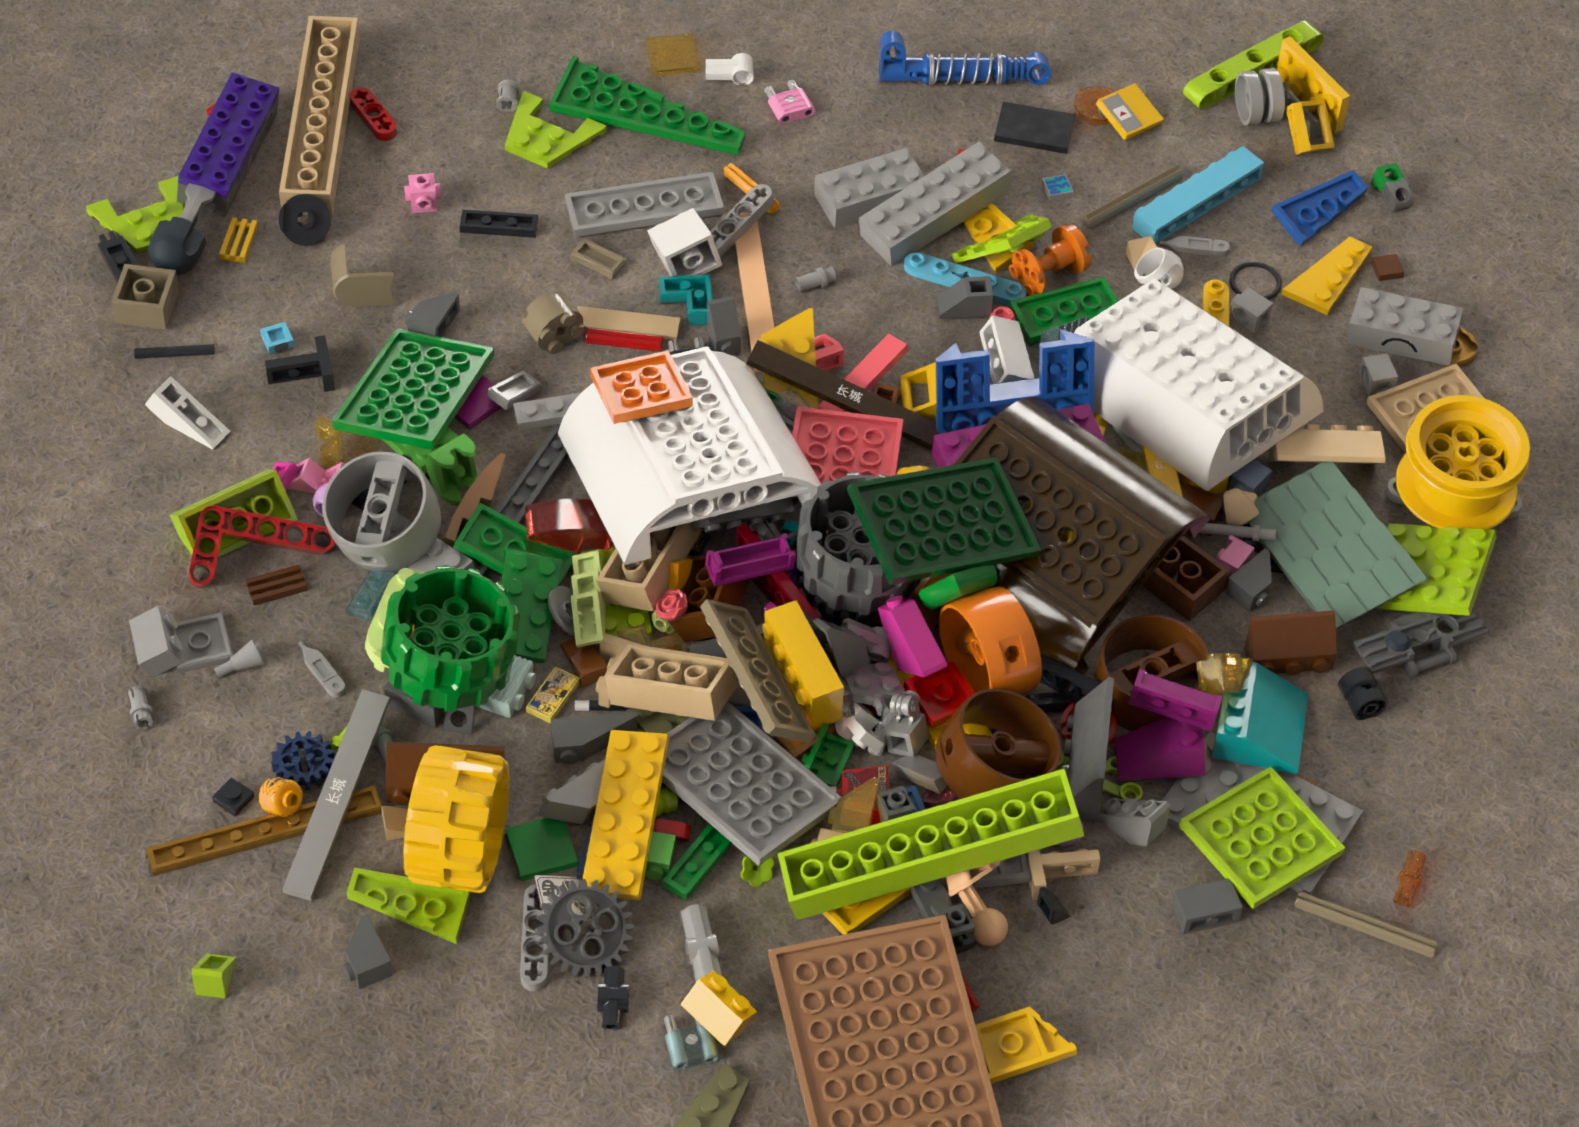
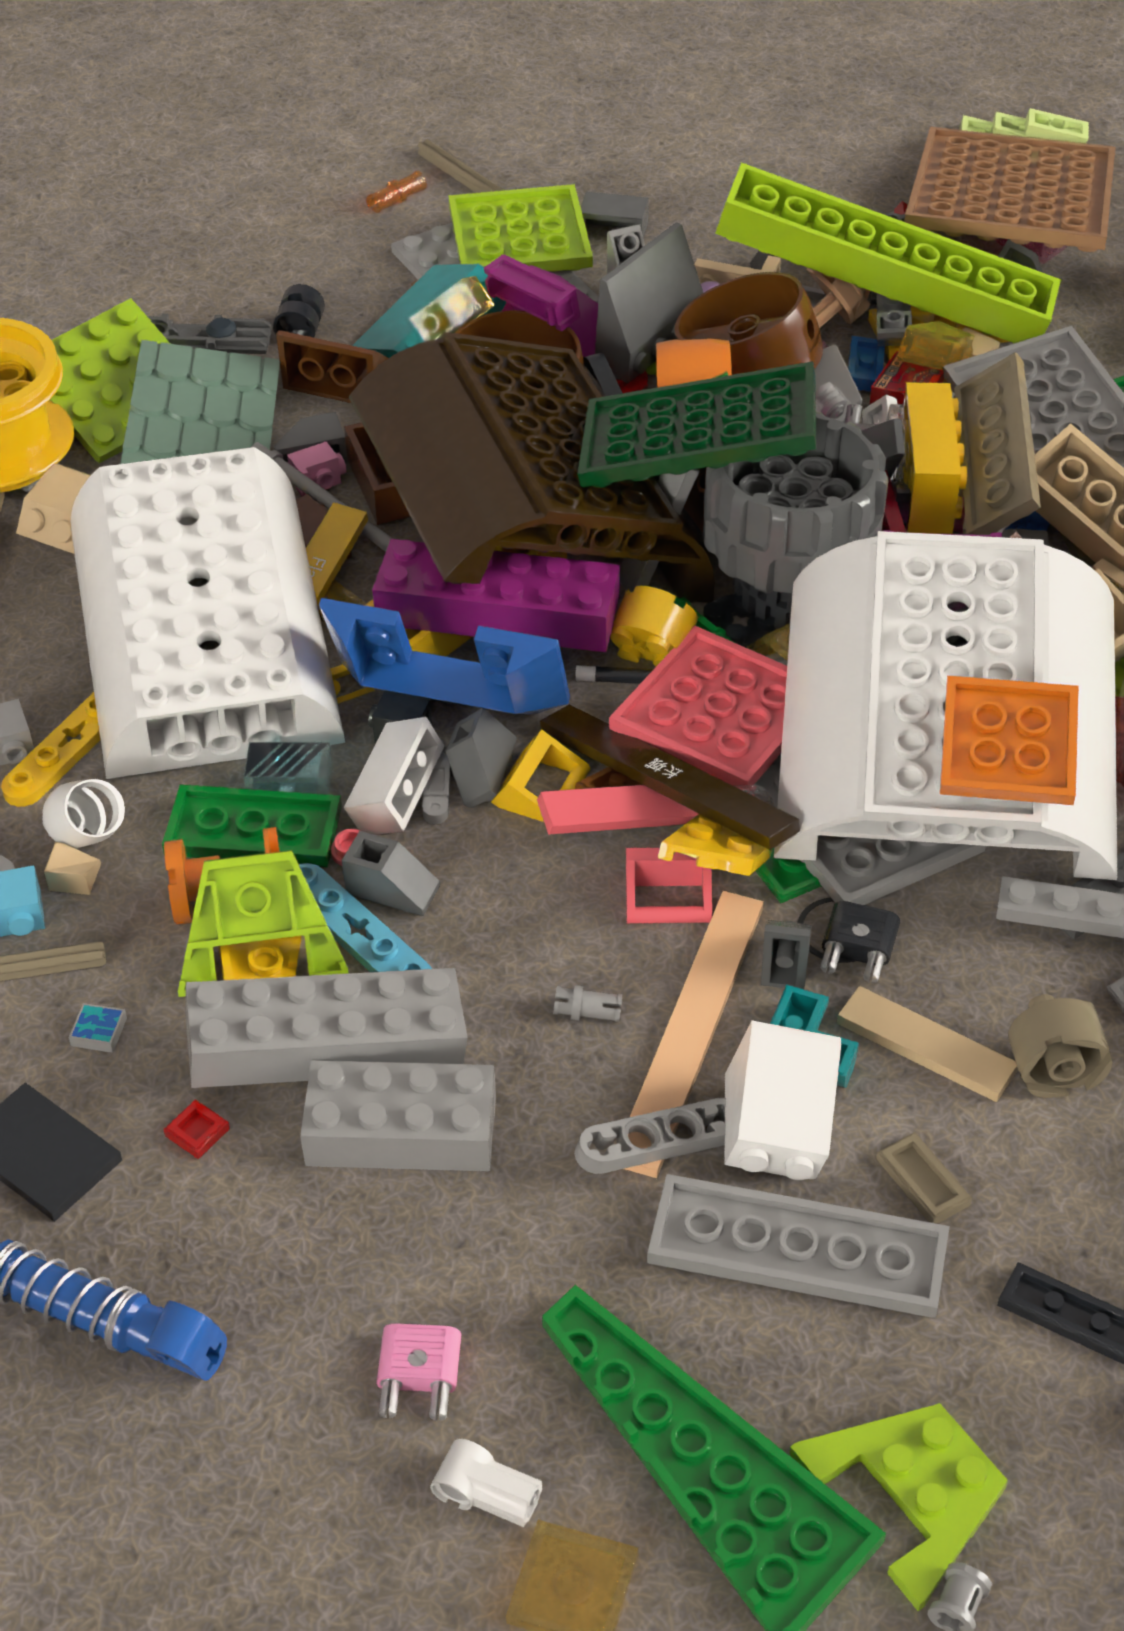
camera: 150 degrees left, 5 degrees down
red axle [585,328,663,352] -> none
light orange axle [723,163,780,214] -> none
yellow wing [975,1006,1078,1084] -> none

